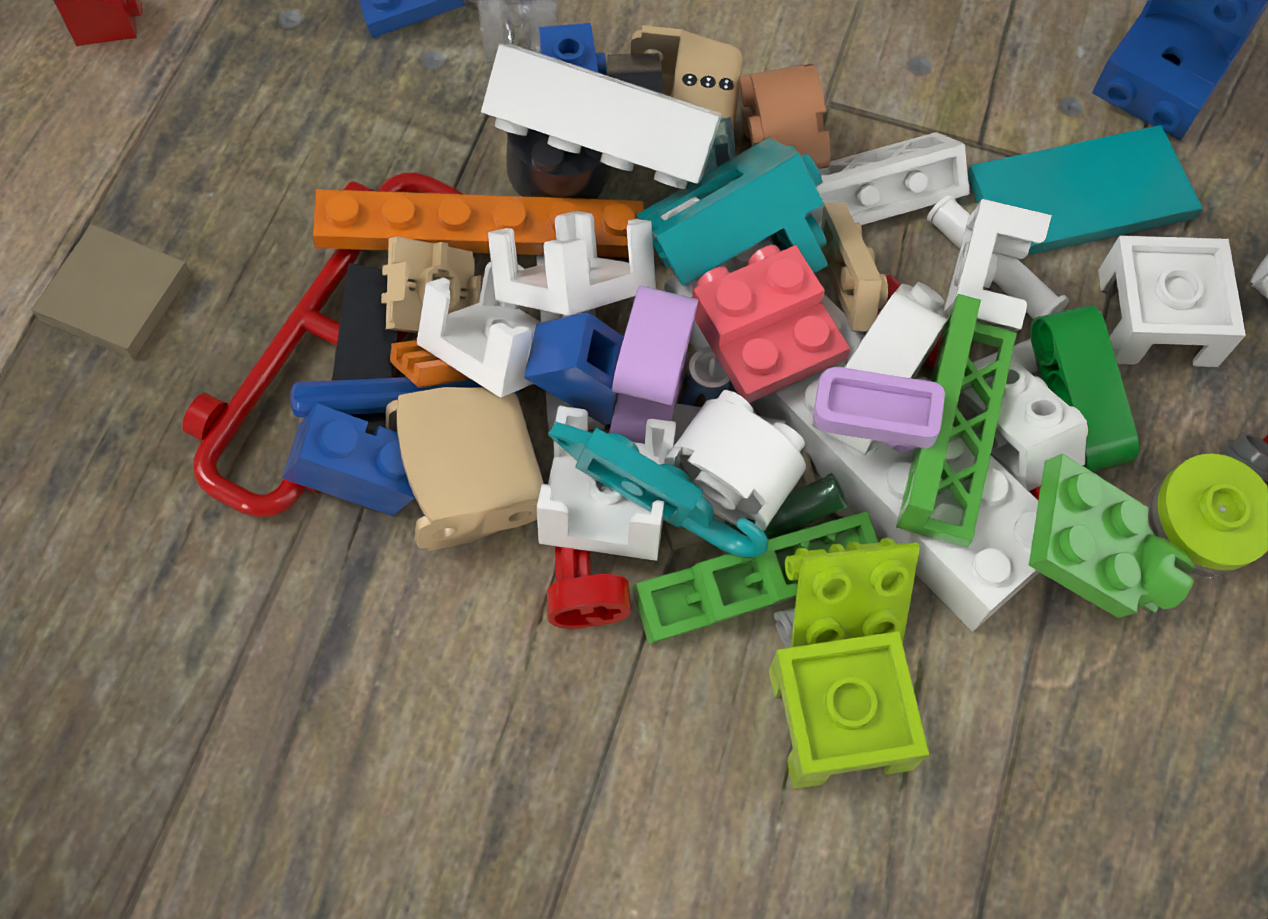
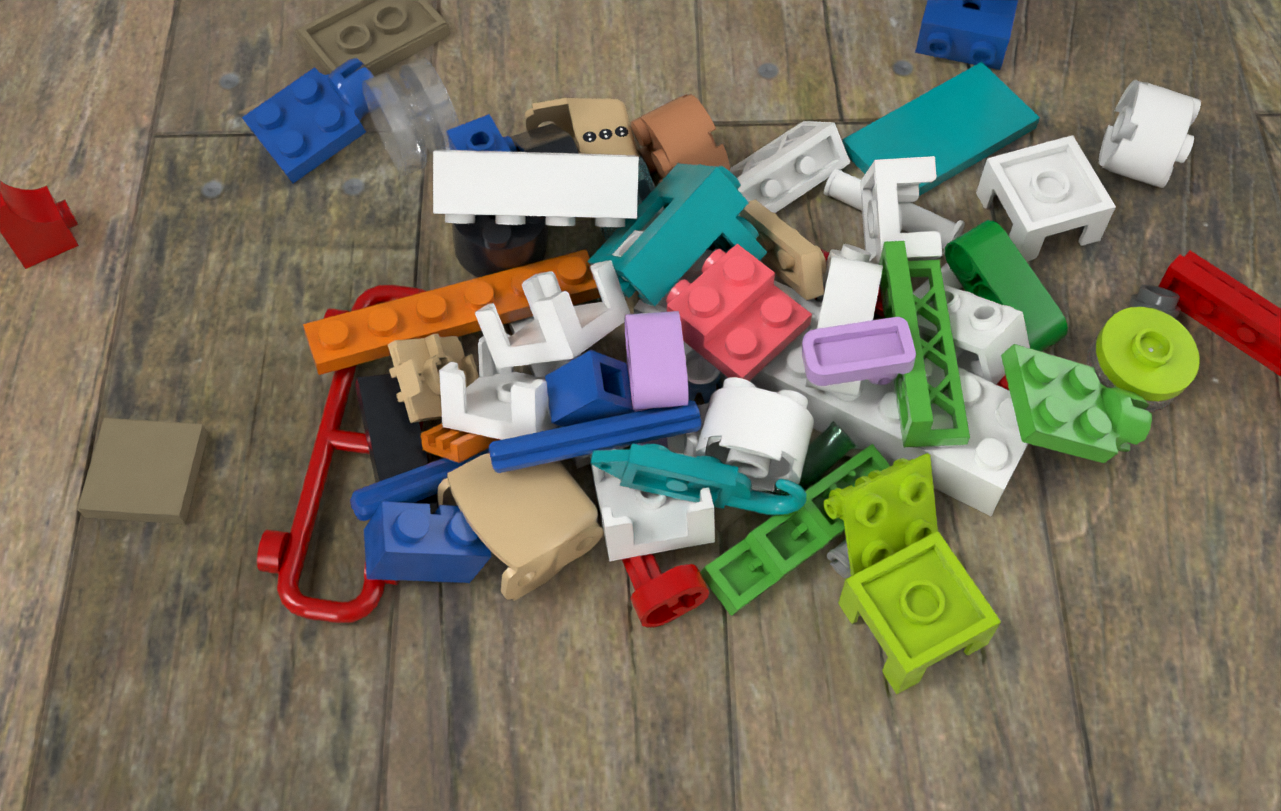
camera: 15 degrees left, 5 degrees down
none -> blue axle [489,400,701,473]

